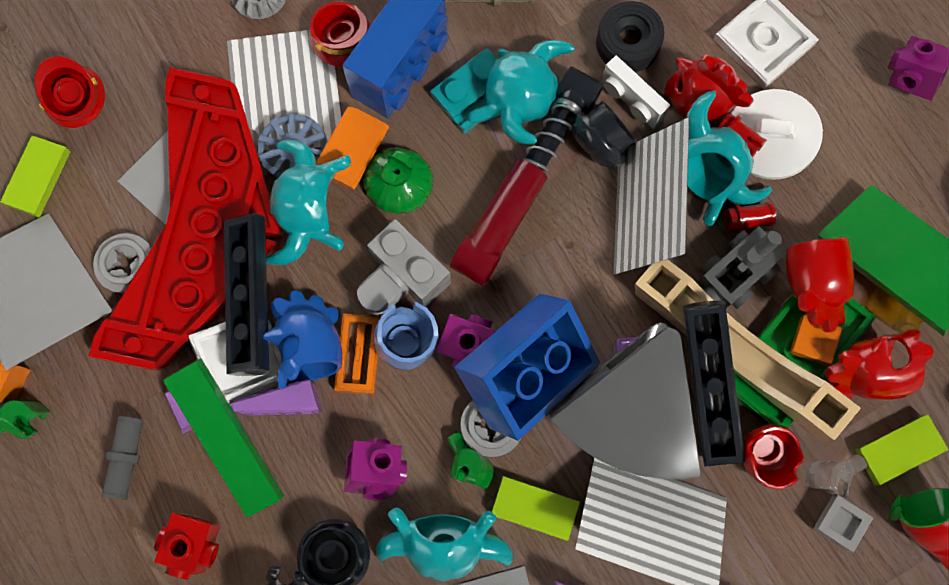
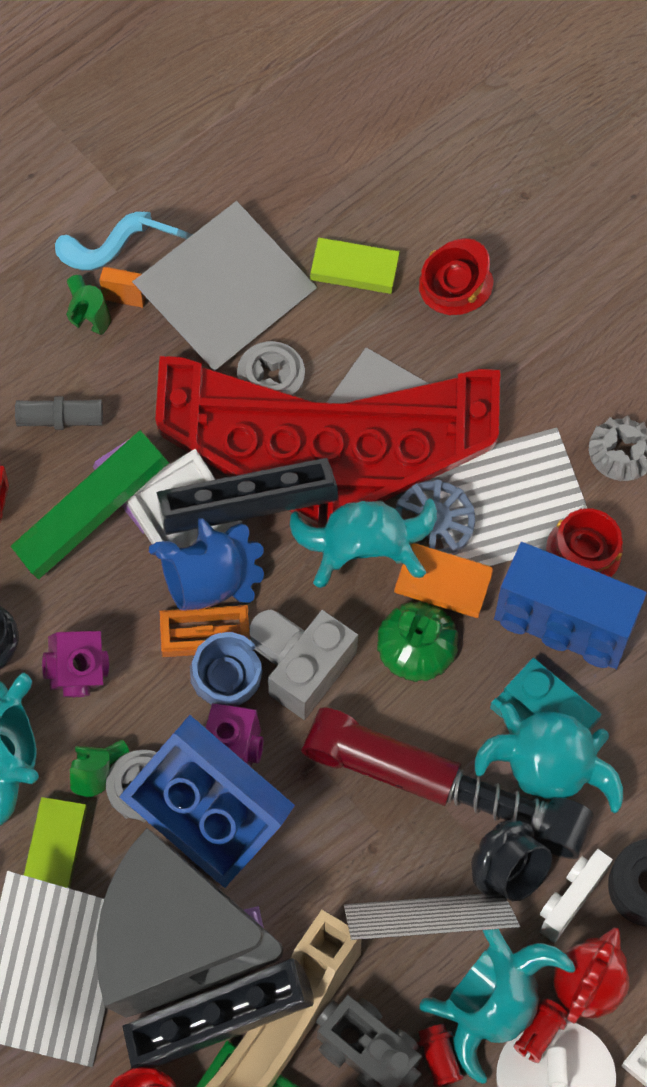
camera: 80 degrees right, 10 degrees down
medium lavender slope [232,379,323,416] -> none

